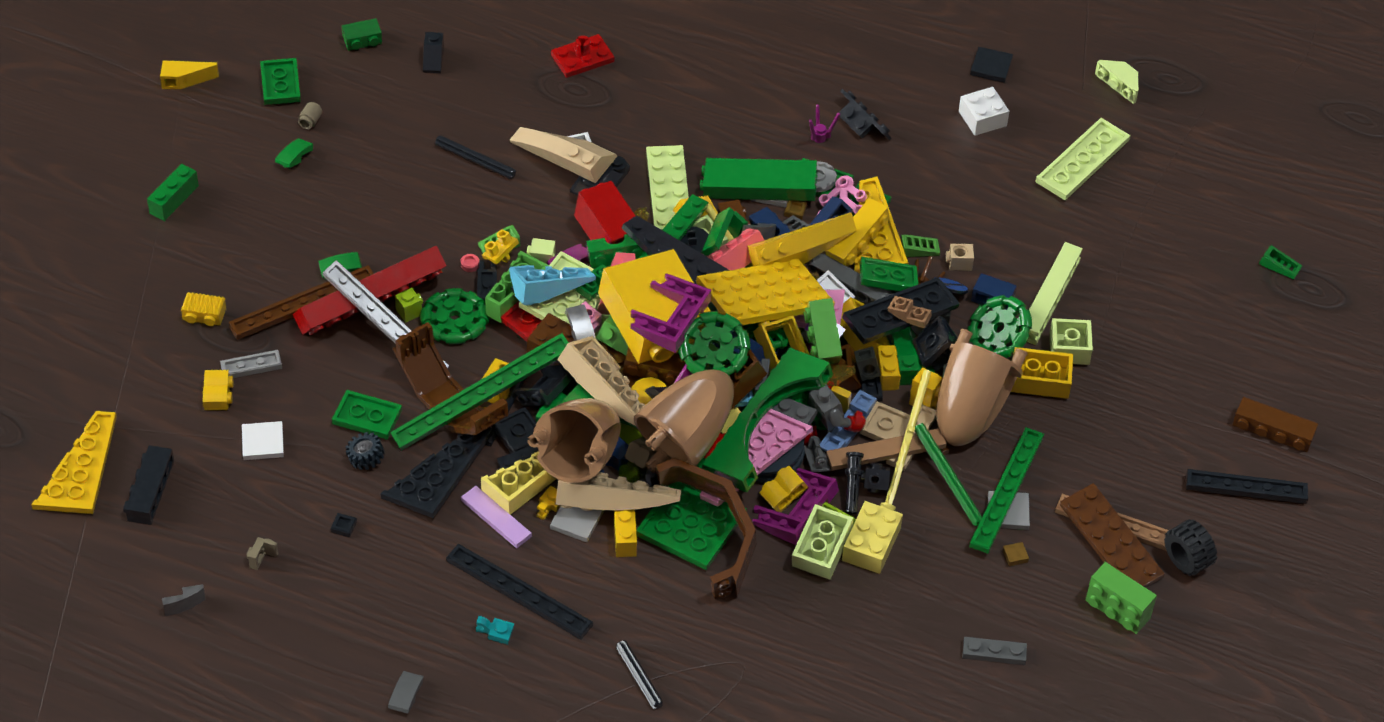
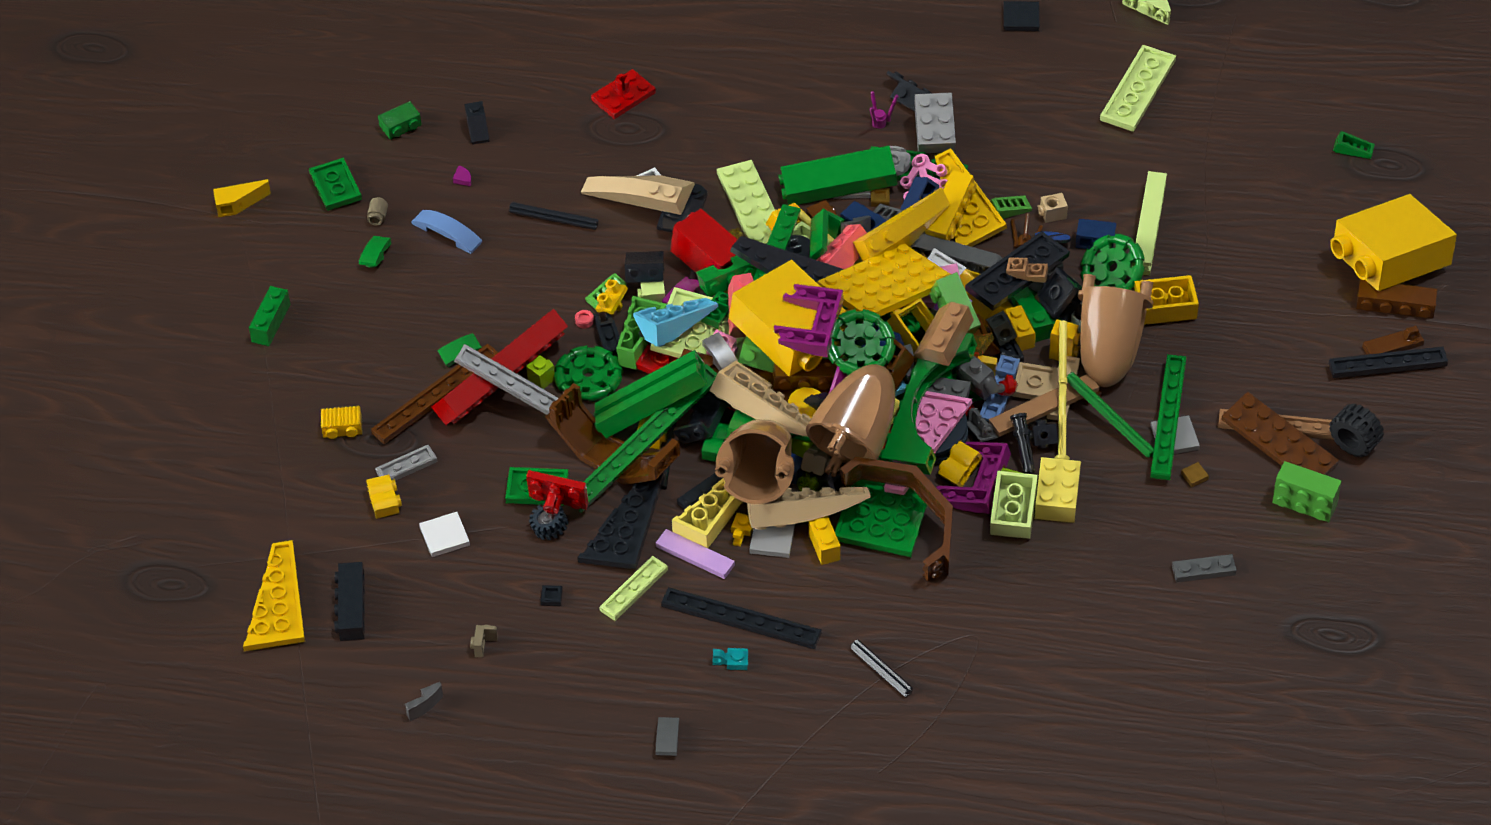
camera: 10 degrees left, 0 degrees up
black tile [491,407,537,453] -> none
green plate [859,257,918,291] -> none
white brick [959,87,1009,136] -> none
yellowish green brick [1049,318,1093,365] -> none
none -> medium blue slope [411,210,482,254]
none -> magenta tile [453,166,472,186]
none -> red plate [526,470,589,514]
none -> green brick [594,350,707,438]
none -> yellowish green tile [600,556,668,621]
none -> black panel [625,251,664,283]
none -> light grey brick [914,93,956,153]
none -> medium nougat slope [914,302,974,366]
none -> yellow brick [1331,194,1457,291]
none -> reddish brown hinge [1362,325,1424,355]

